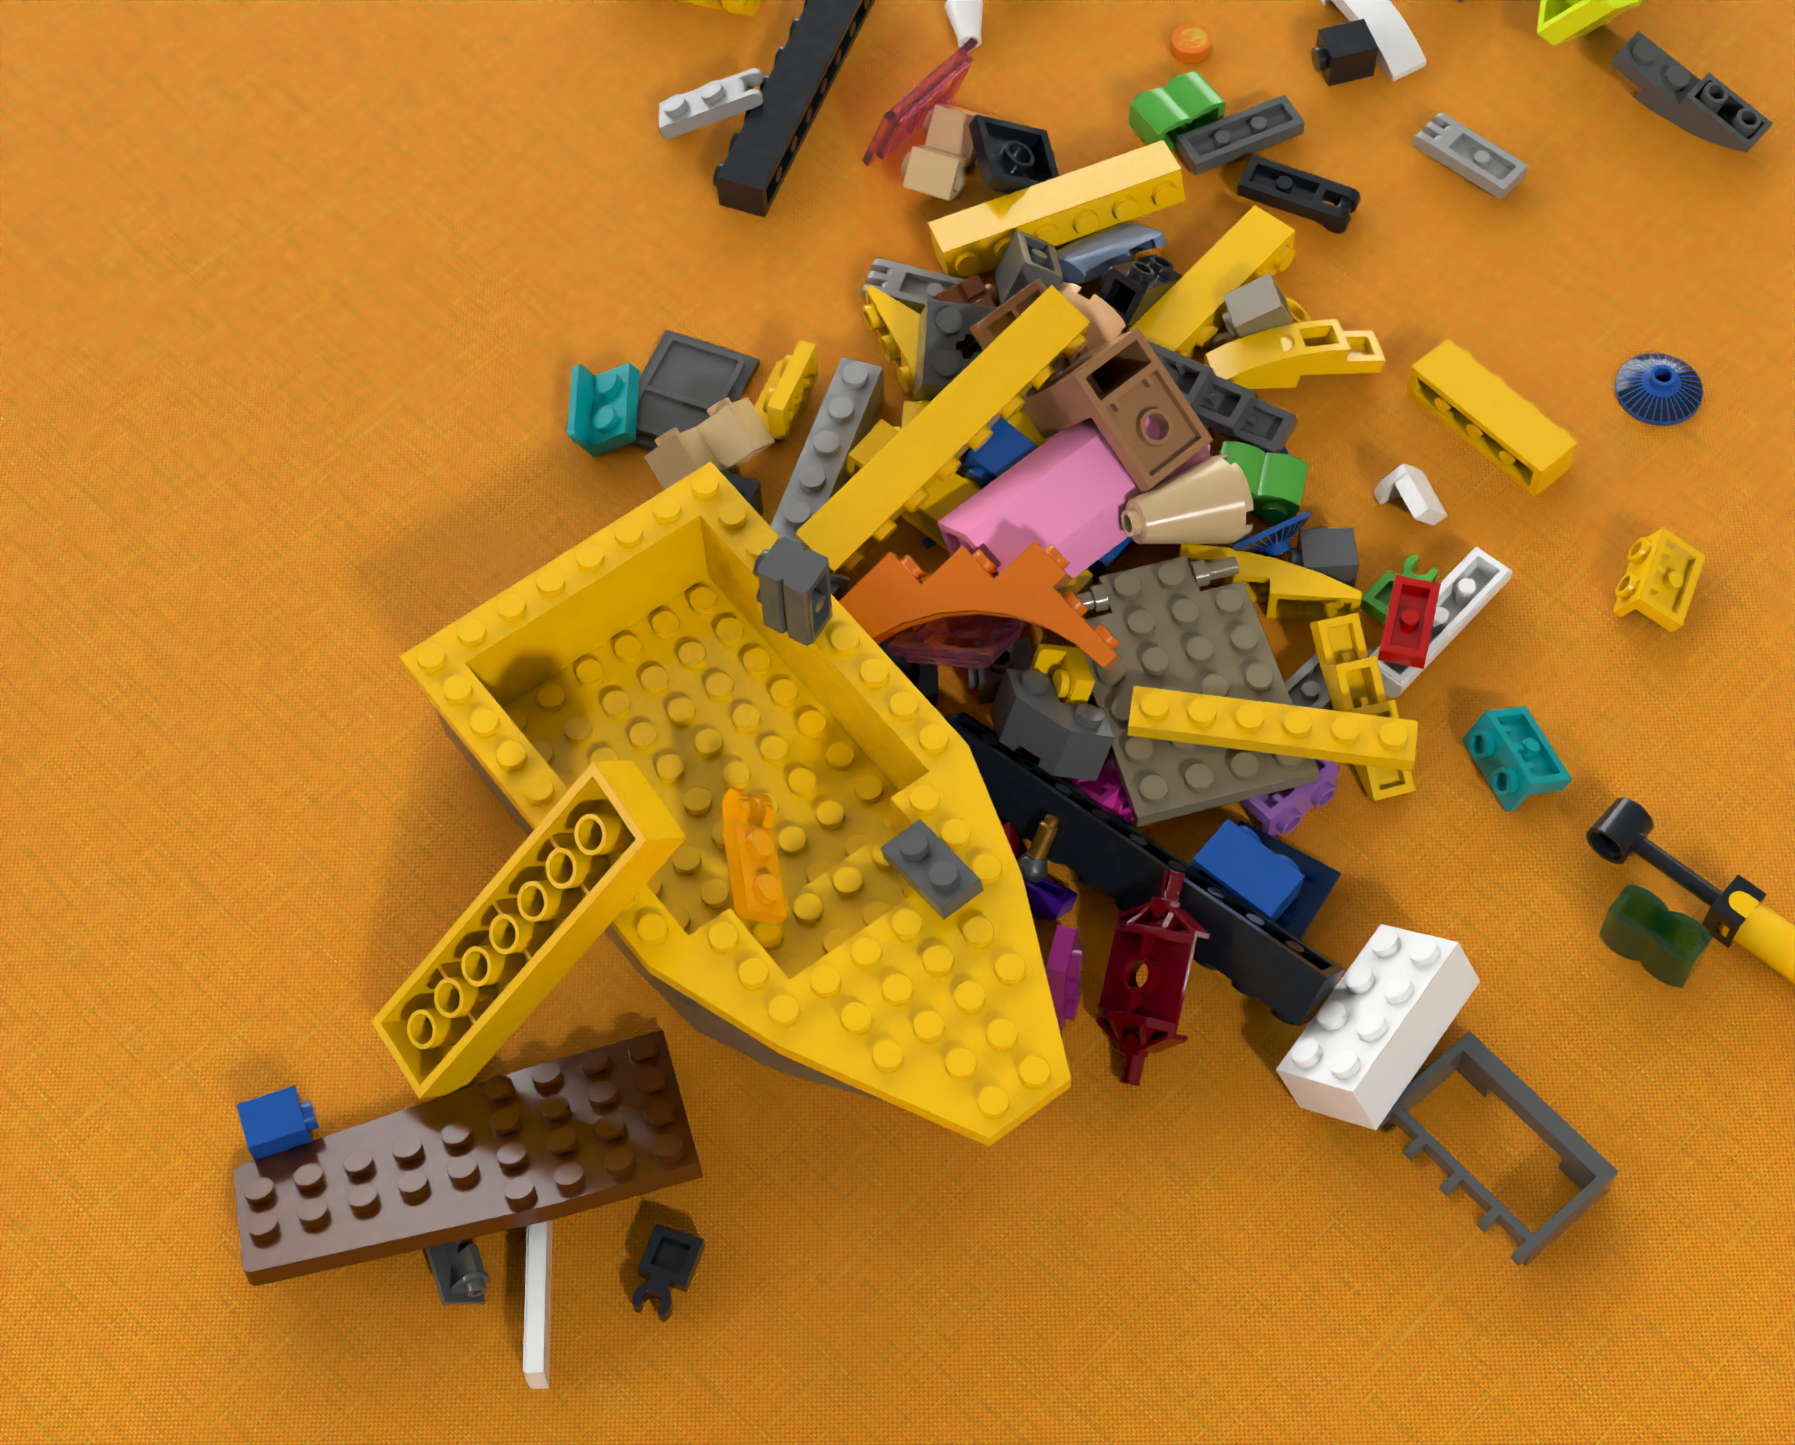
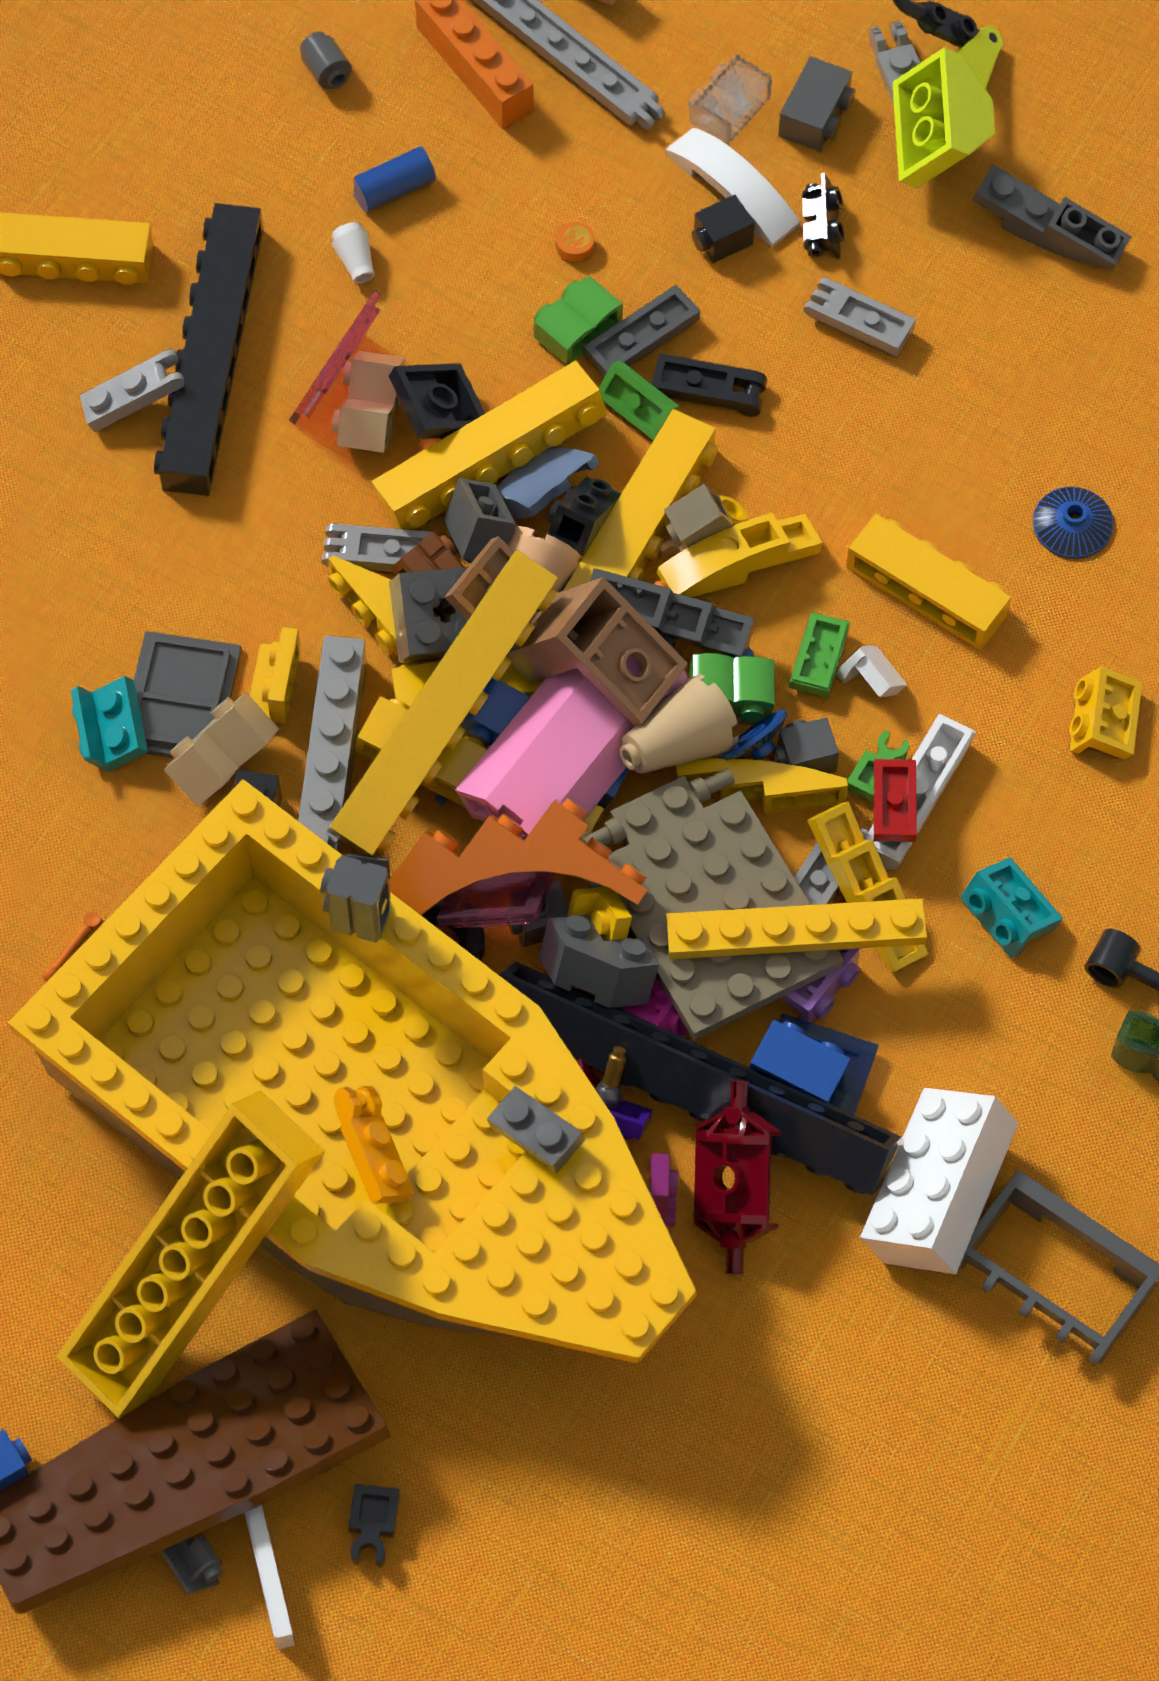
camera: 15 degrees left, 5 degrees up
none -> bright green plate [599,360,680,441]
none -> bright green plate [789,612,850,698]
none -> hinge [802,173,845,259]

